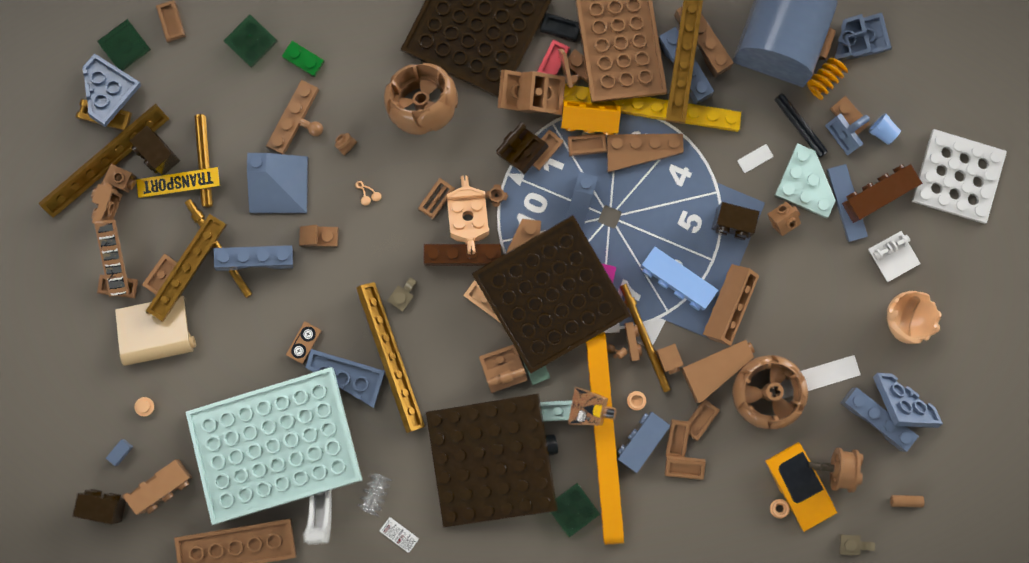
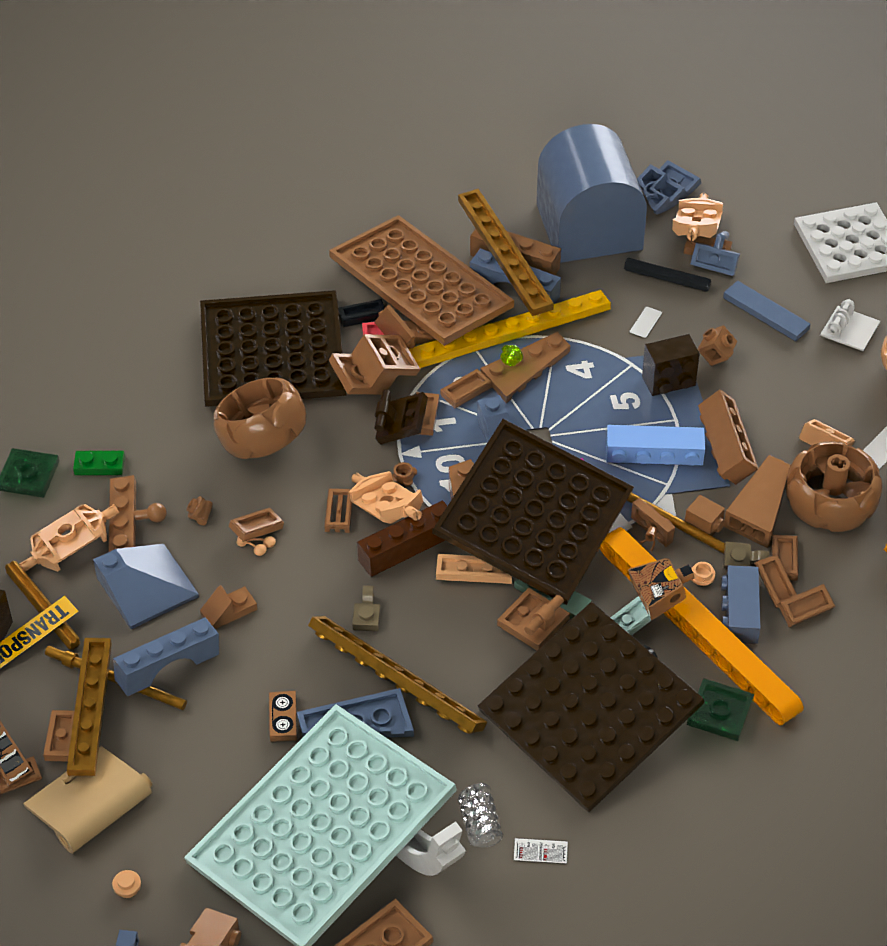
camera: 30 degrees left, 35 degrees down
light orange brick [561,100,621,135] -> none
light aqua plate [775,143,836,219] -> none
light orange piece [807,58,848,100] -> none
reddish brown brick [842,164,923,223] -> none
light blue piece [869,113,901,145] -> none
none -> light nougat plate [19,504,119,572]
none -> medium nougat tile [229,508,284,542]
none -> clear neon green plate [500,345,523,366]
none -> light nougat plate [672,193,723,241]
none -> dark tan plate [723,541,769,569]
none -> light nougat slope [799,419,855,446]

